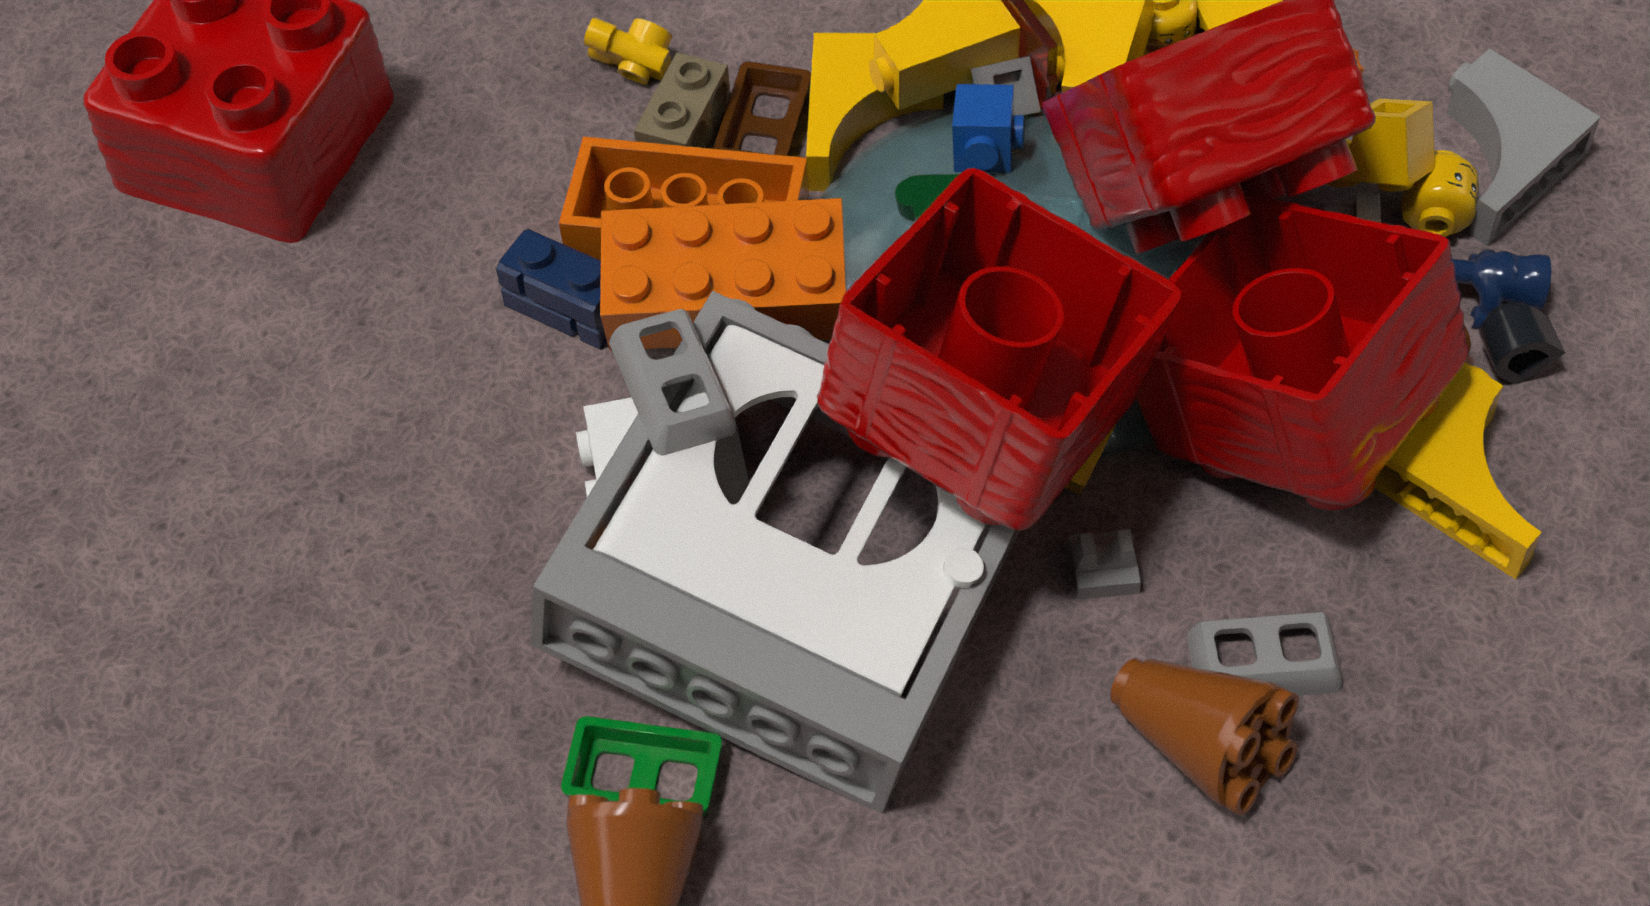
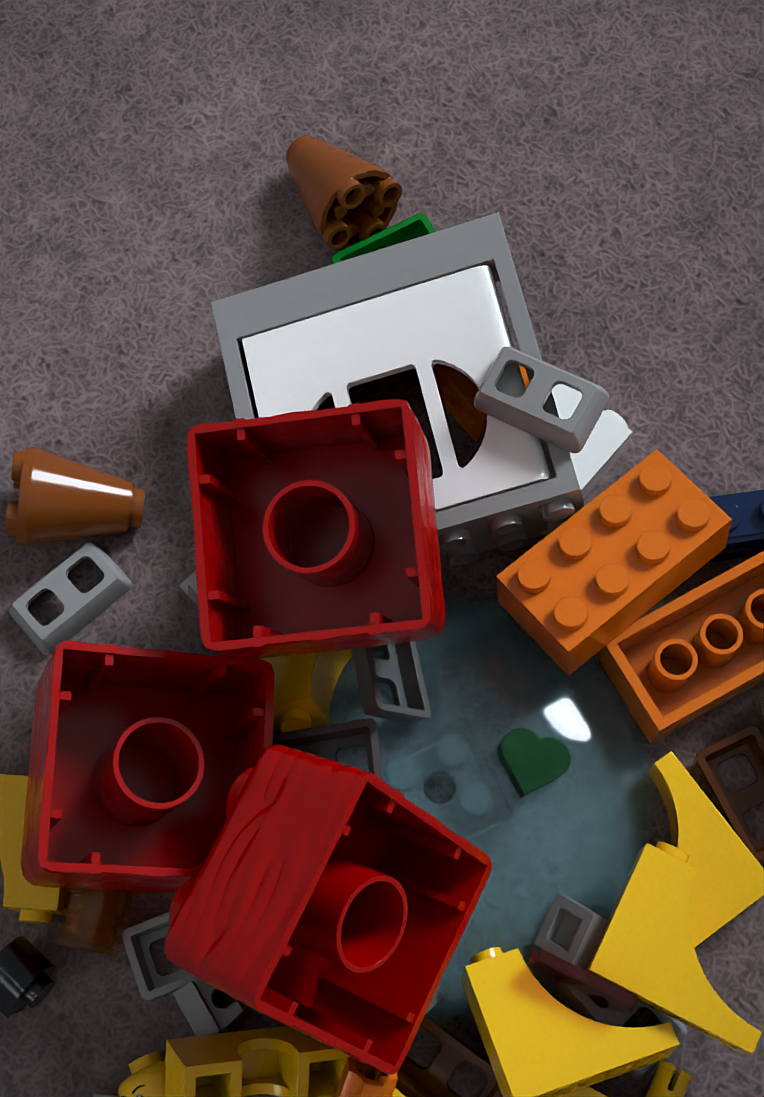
camera: 145 degrees right, 15 degrees up
blue brick [952,84,1025,173] -> none
dark blue piece [1452,249,1552,329] -> none

